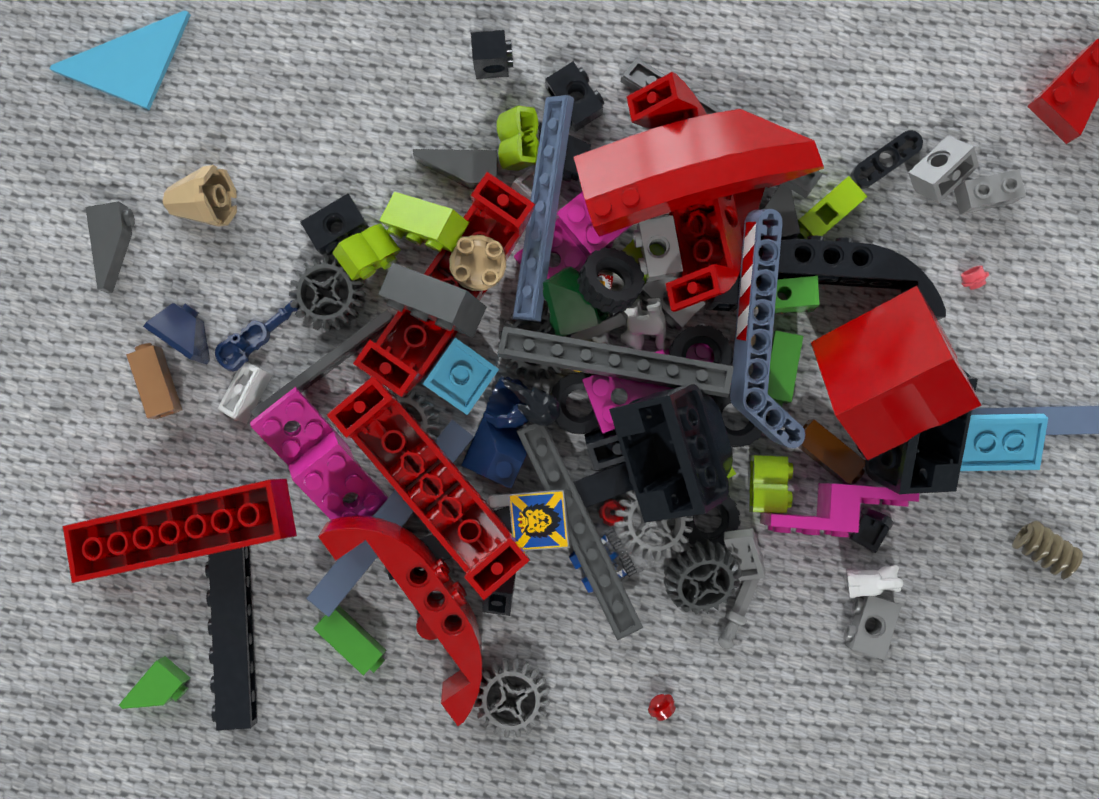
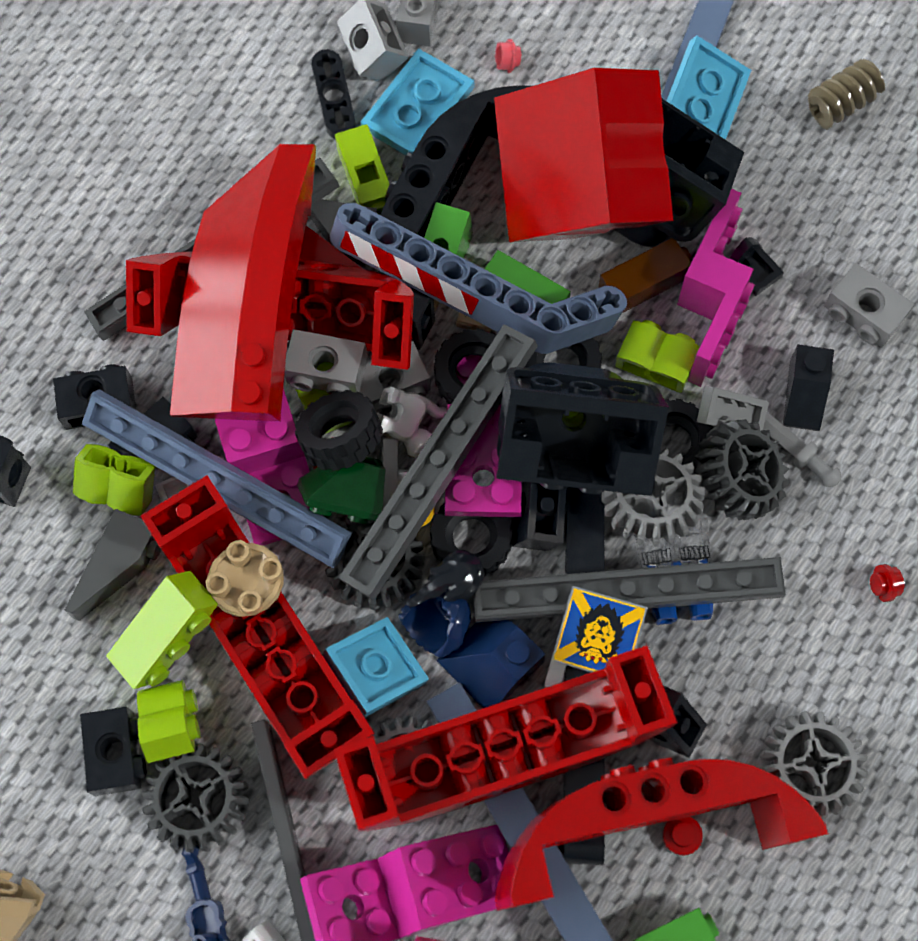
camera: 65 degrees left, 15 degrees down
dark grey wedge [378,263,487,338] -> none
red plate [599,498,626,526] -> none
white animal [846,565,903,598] -> none
none -> medium azure plate [360,48,474,155]
none -> black slope [783,344,834,431]

